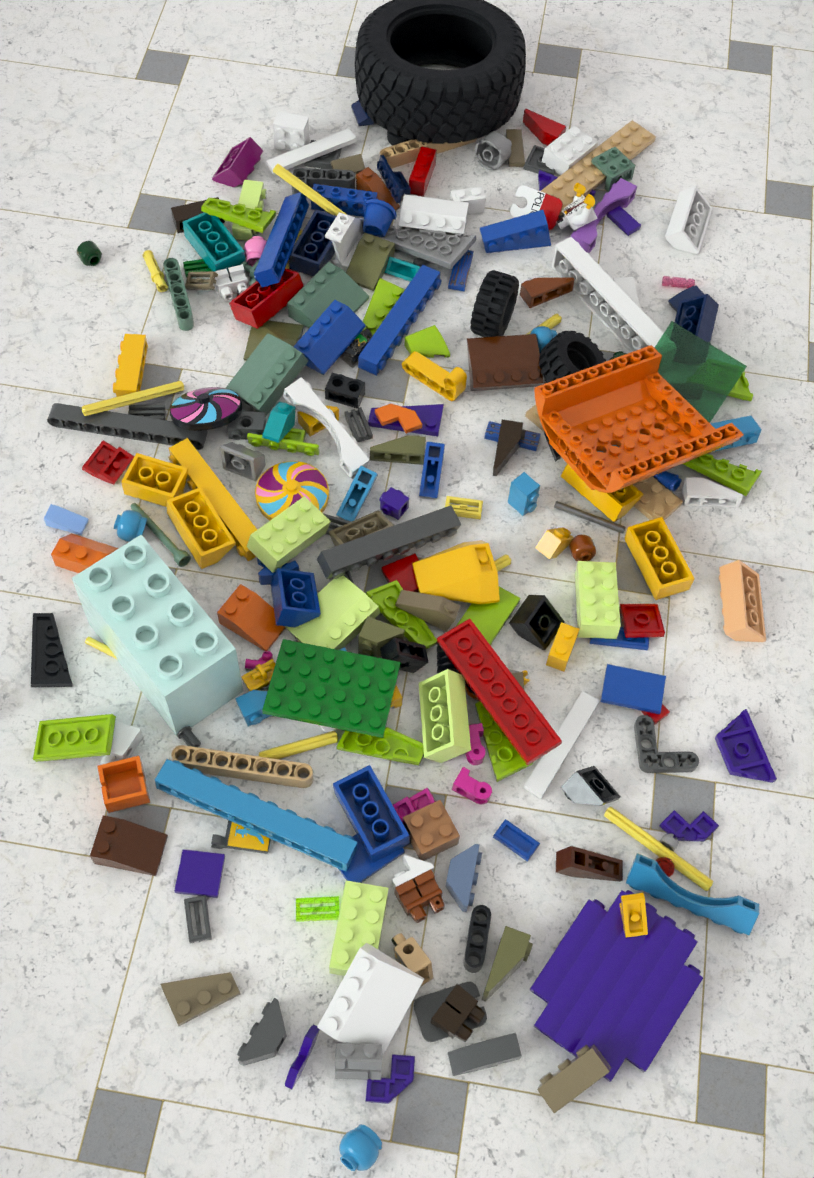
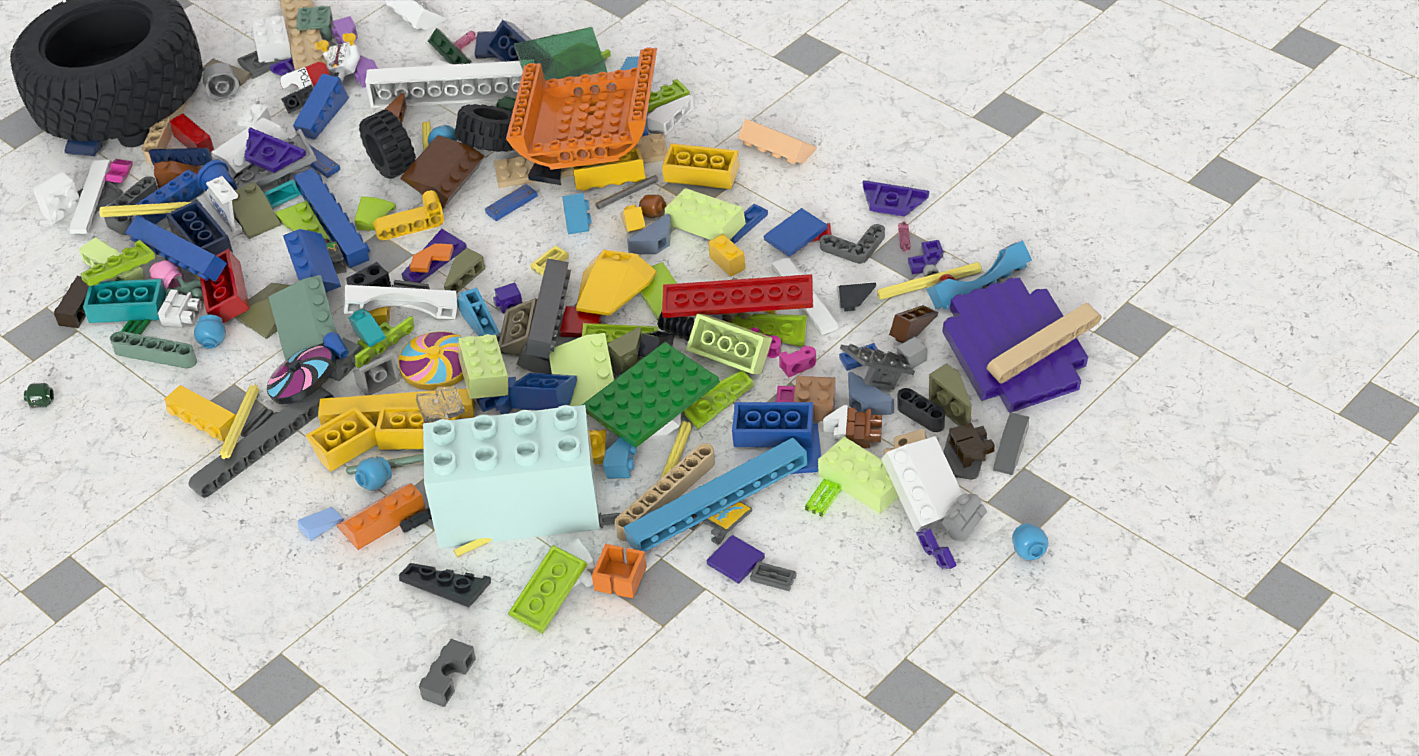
camera: 50 degrees left, 15 degrees down
red slope [82,440,134,484] -> none
reddish brown slope [90,815,168,876] -> none
light yellow pin [142,250,168,292] -> none
dark tan wing [160,972,240,1026] -> none
dark tan tile [185,272,218,290] -> none
magenta slope [212,137,263,187] -> none
dark grey slope [237,998,287,1066] -> none
sand green slope [287,262,369,328] -> none
dark tan tile [330,154,365,173] -> none
dark purple tile [366,1054,415,1104] -> none
dark tan slope [395,590,460,632] -> none
blue slope [419,442,445,498] -> none
dark brown slope [493,419,526,476] -> none
black slope [509,595,565,650] -> none
red slope [523,108,566,146] -> none
dark tan brick [537,1044,611,1113] -> none
dark purple tile [607,206,641,236] -> none
red tile [619,604,665,638] -> none
yellow slope [619,893,648,938] -> none
none -> dark pink slope [105,159,133,183]
none -> dark azure piece [194,315,226,349]
none -> dark purple wing [244,127,306,173]
none -> black slope [281,84,314,114]
none -> blue cone [323,332,349,359]
none -> clear slope [416,387,465,423]
none -> dark green tile [428,28,472,65]
none -> sand blue slope [627,214,672,254]
none -> dark grey bracket [840,344,915,390]
none -> light grey brick [897,337,927,369]
none -> clear pink axle [898,221,911,252]
none -> tan beam [987,303,1102,383]

